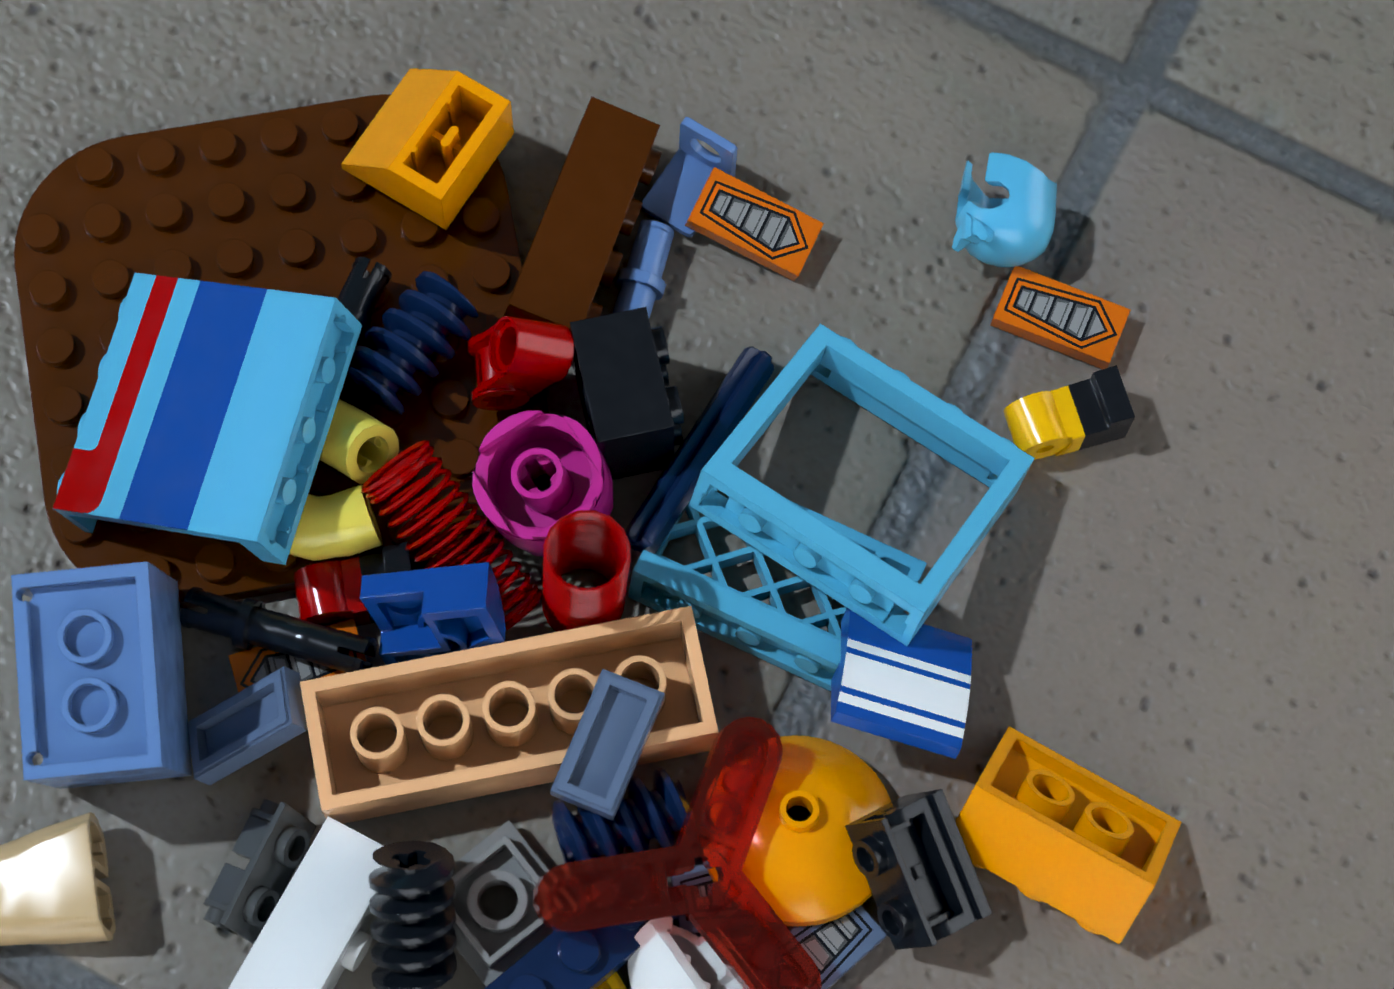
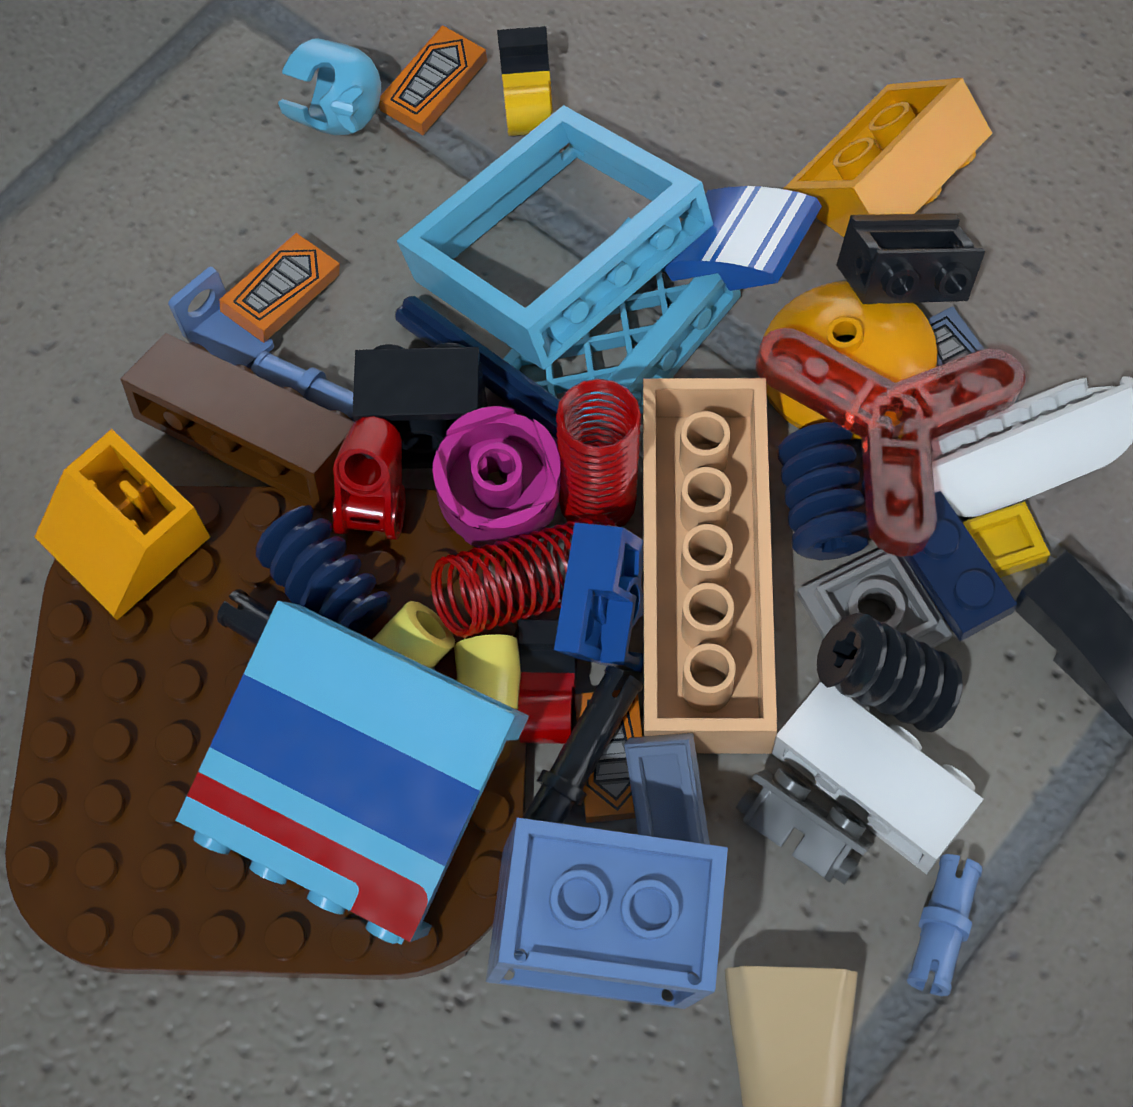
camera: 70 degrees left, 5 degrees down
sand blue tile [550,669,665,820] -> none

